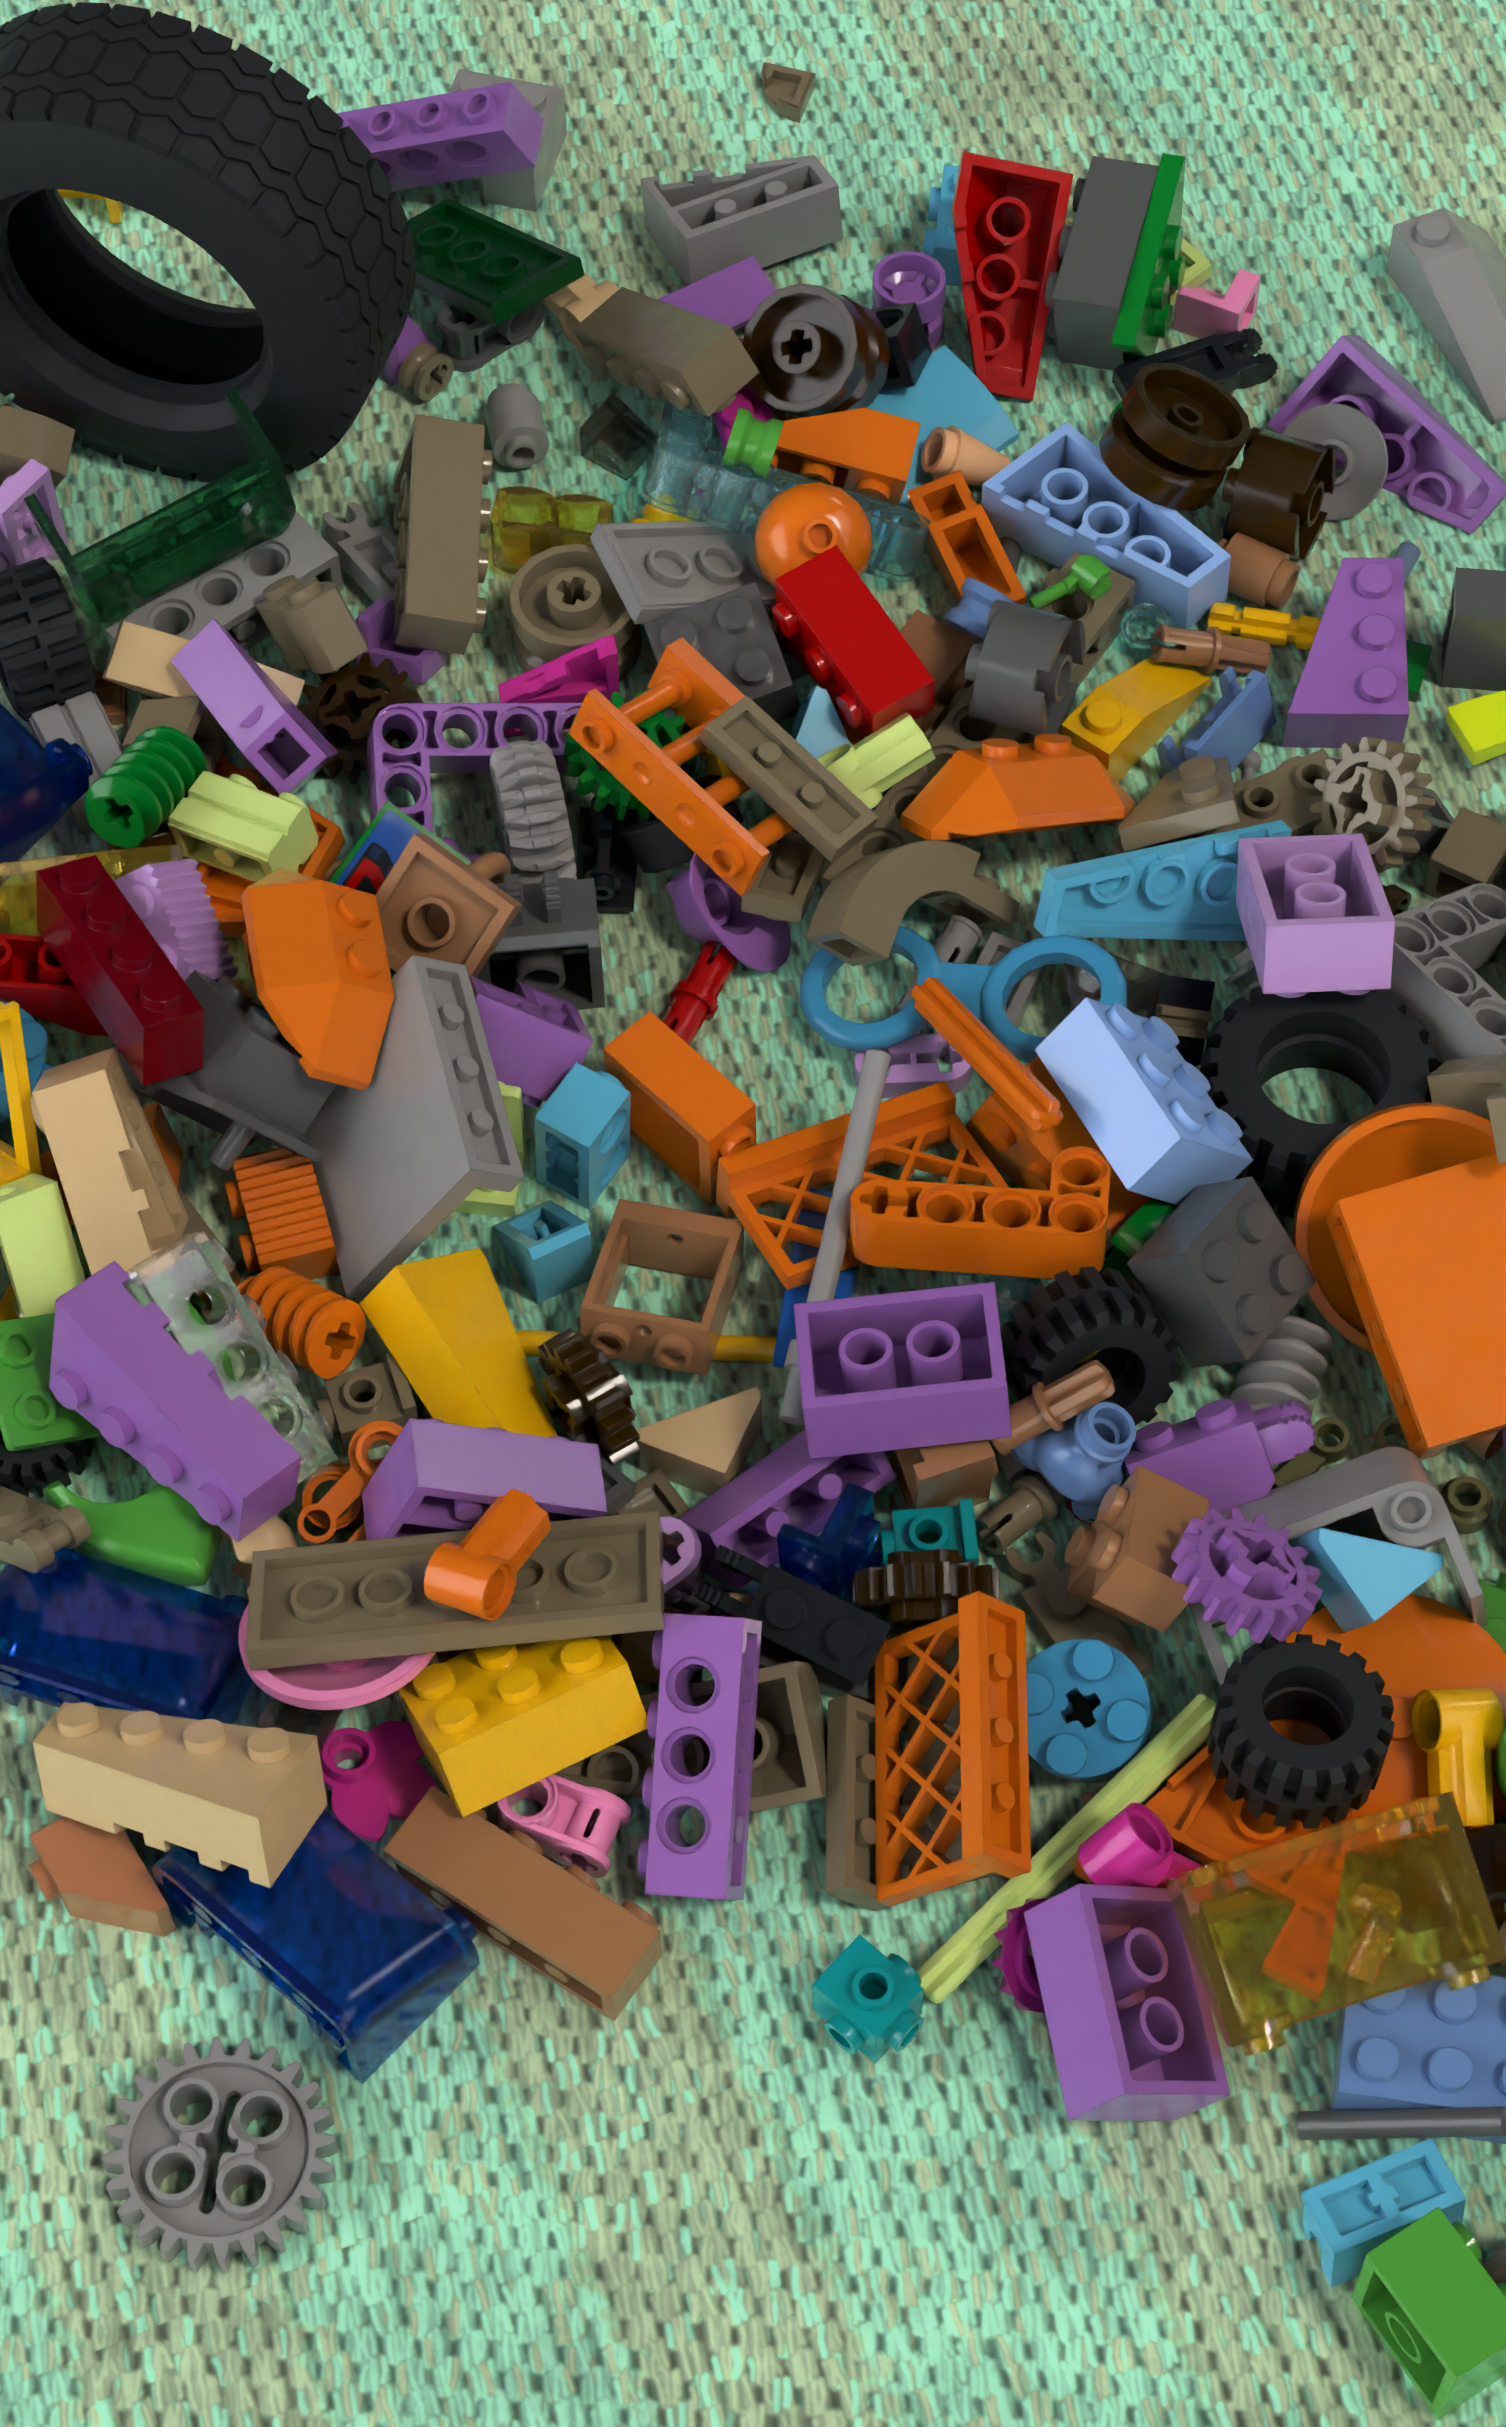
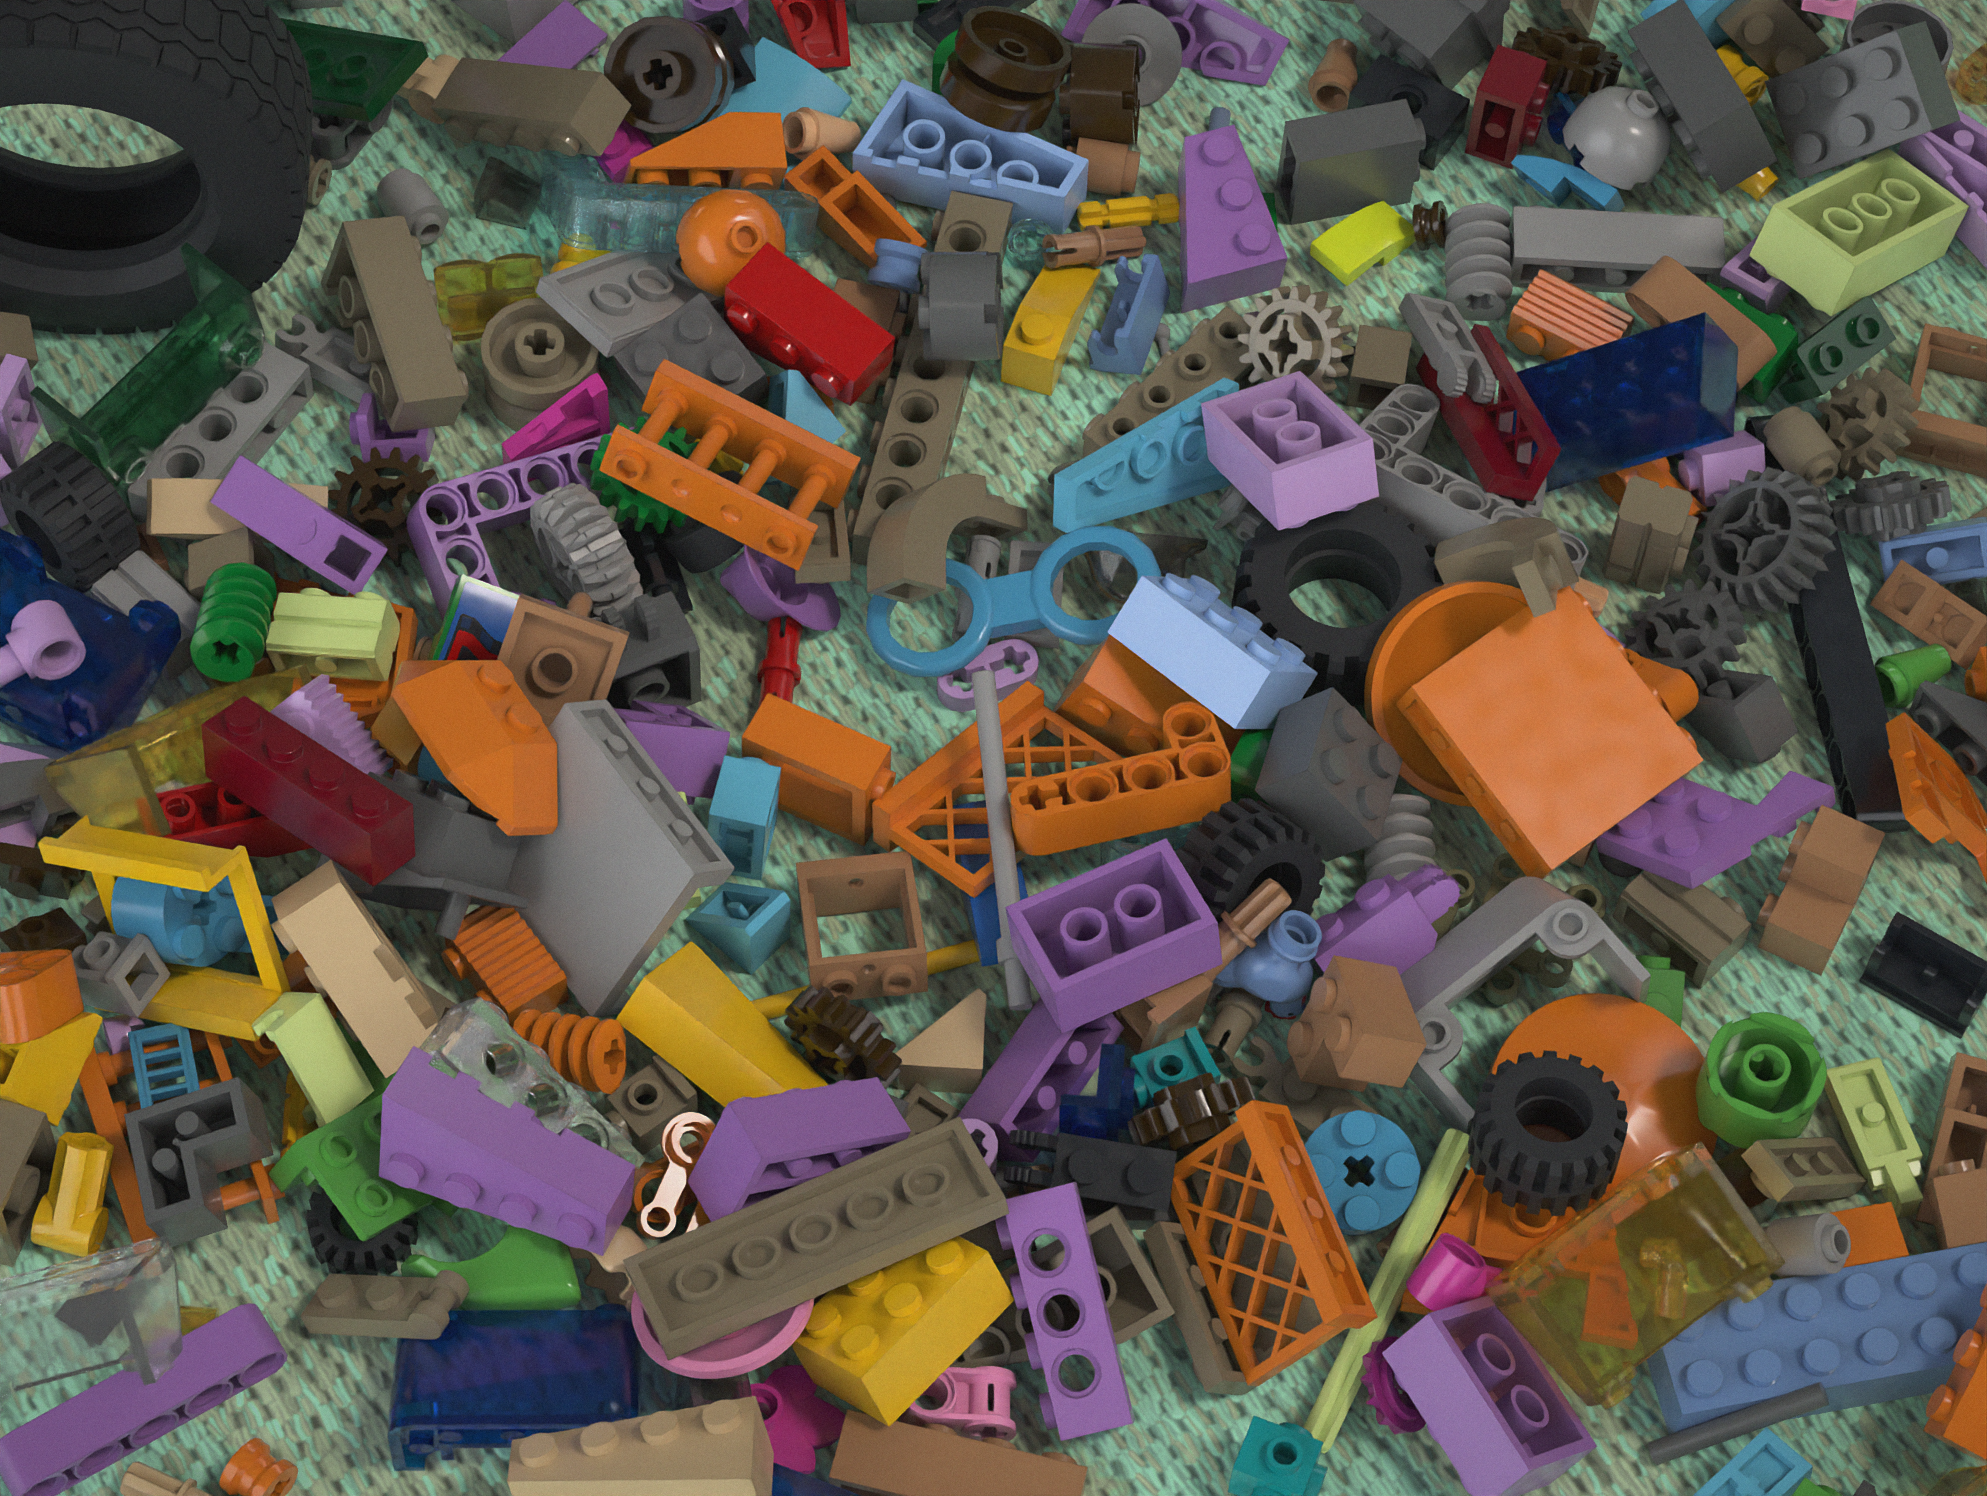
camera: 25 degrees left, 0 degrees up
dark tan brick [256,575,369,674] -> none
orange piece [424,1489,551,1621] -> none
dark tan plate [700,695,878,863] -> none
bright green wheel [721,407,784,478] -> none
yellowish green piece [817,712,936,809] -> none
orange wedge [900,734,1137,841] -> none
orange axle [911,977,1063,1133] -> none
bright green hand [1028,554,1112,609] -> none
dark tan wing [1117,756,1240,852] -> none
black piece [1155,974,1215,1067] -> none
medium lavender gear [1171,1507,1323,1643] -> none
medium azure slope [1289,1528,1444,1633] -> none
yellow piece [1411,1688,1504,1827] -> none

